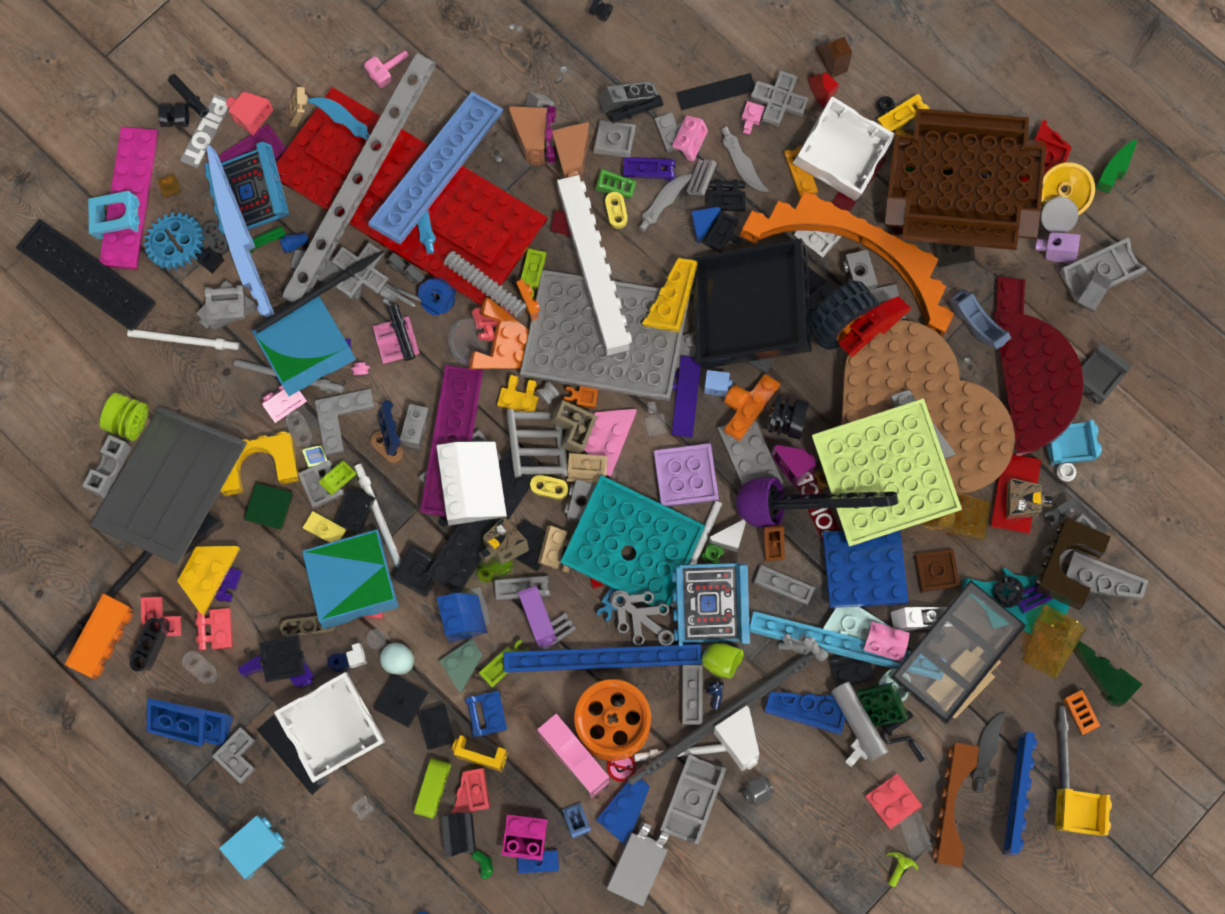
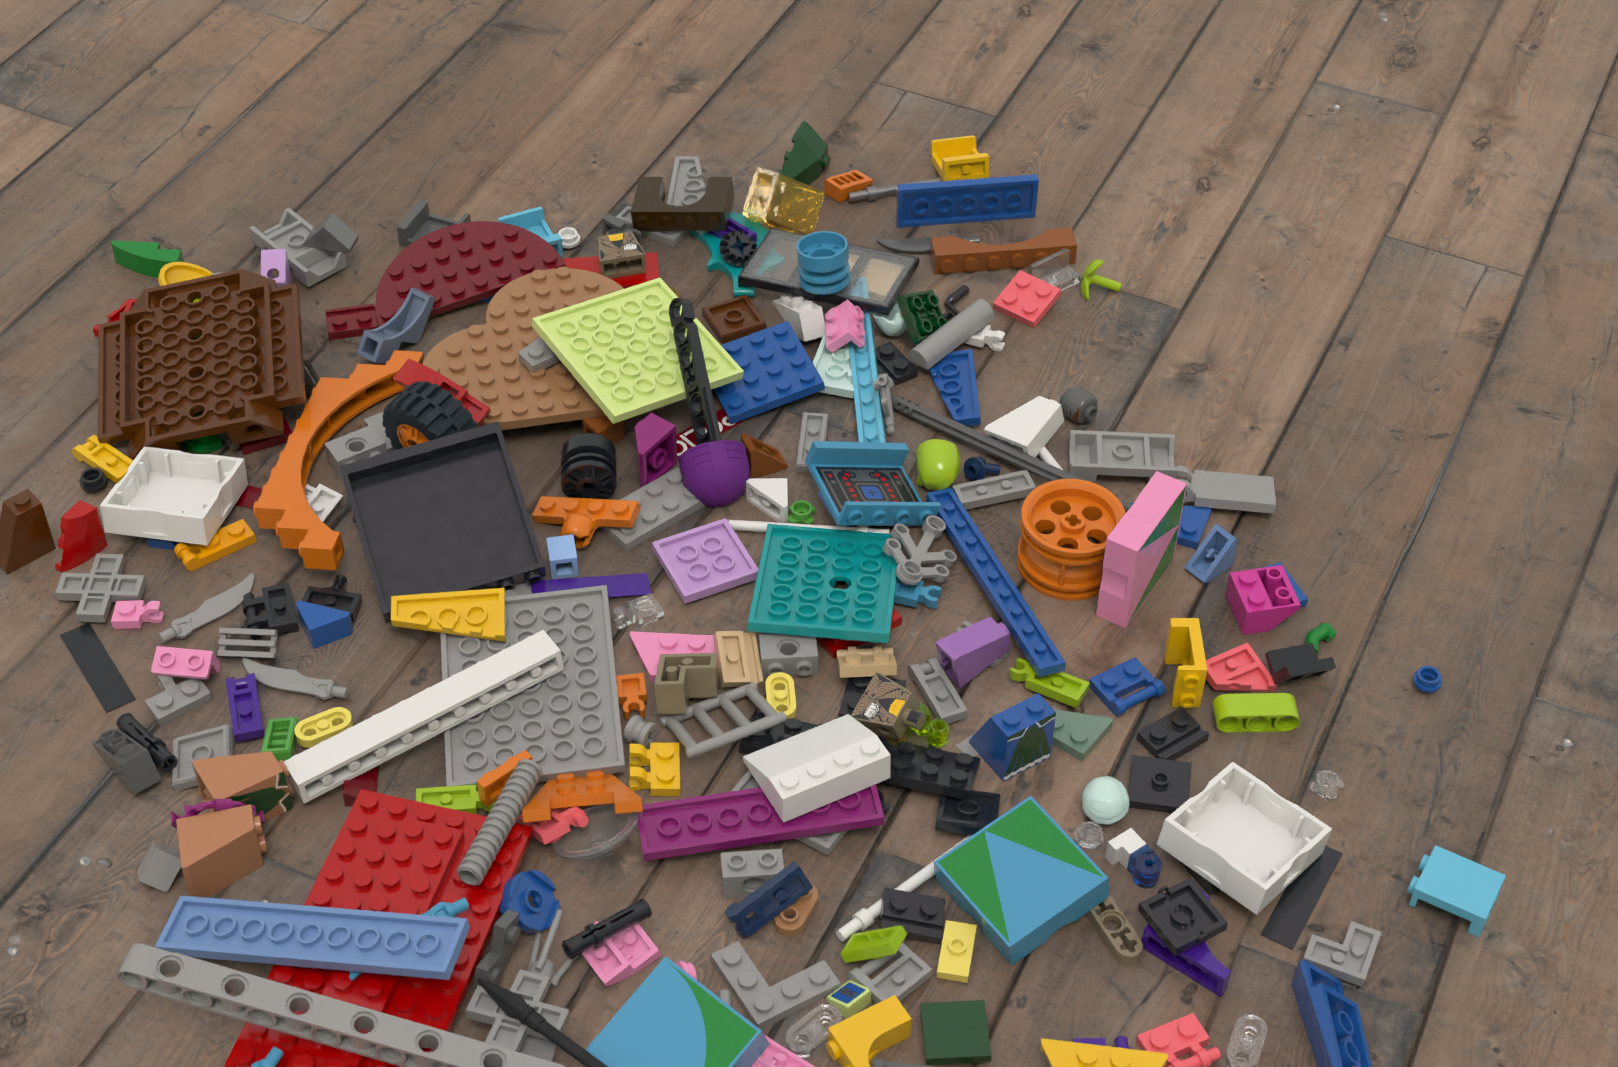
camera: 110 degrees left, 30 degrees down
none -> dark azure wheel [796,231,851,295]

